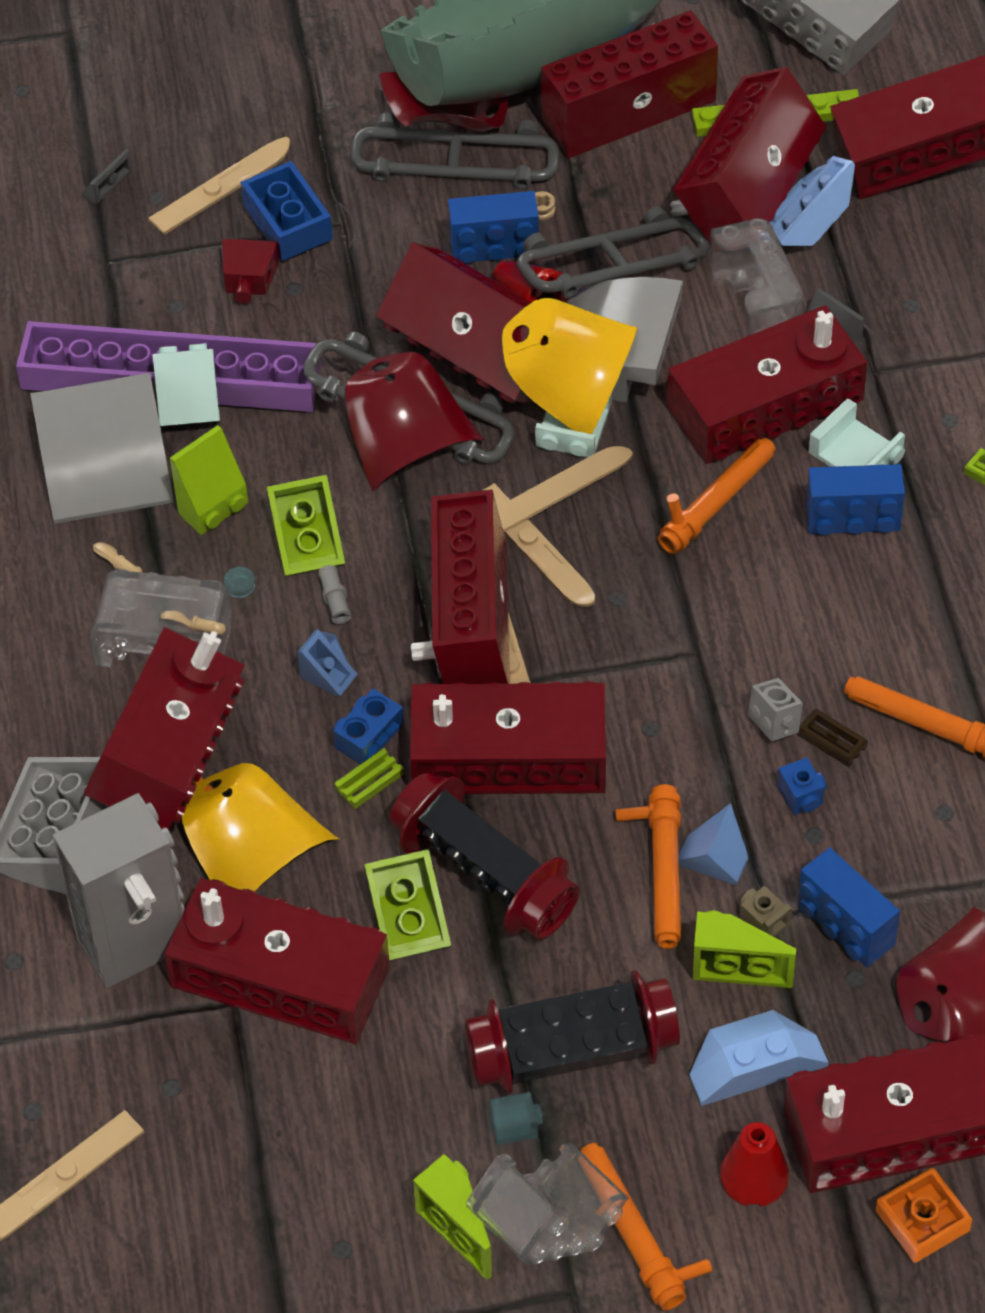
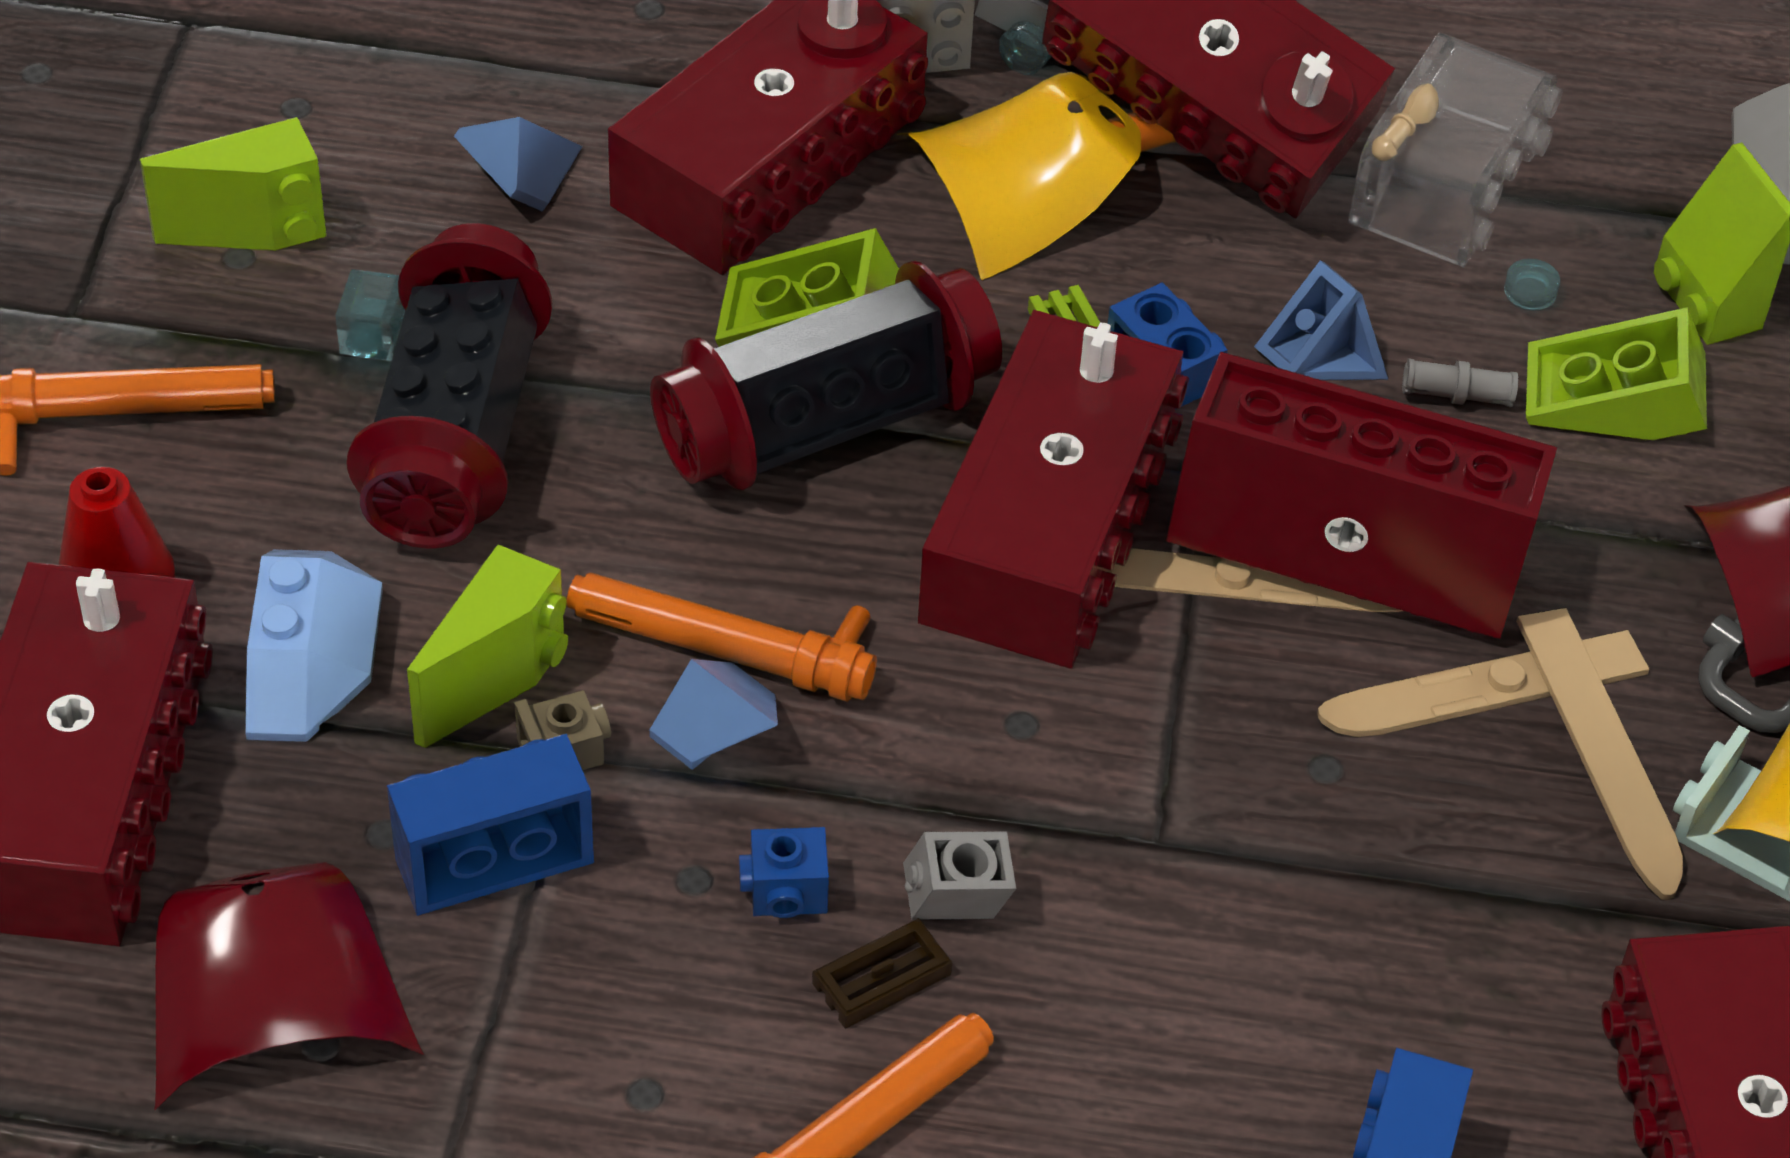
camera: 105 degrees right, 5 degrees down
tan piece [93,542,143,580] -> none
clear windscreen [466,1143,628,1265] -> none
orange cylinder [658,438,776,554] -> none
none -> medium blue slope [454,117,583,211]

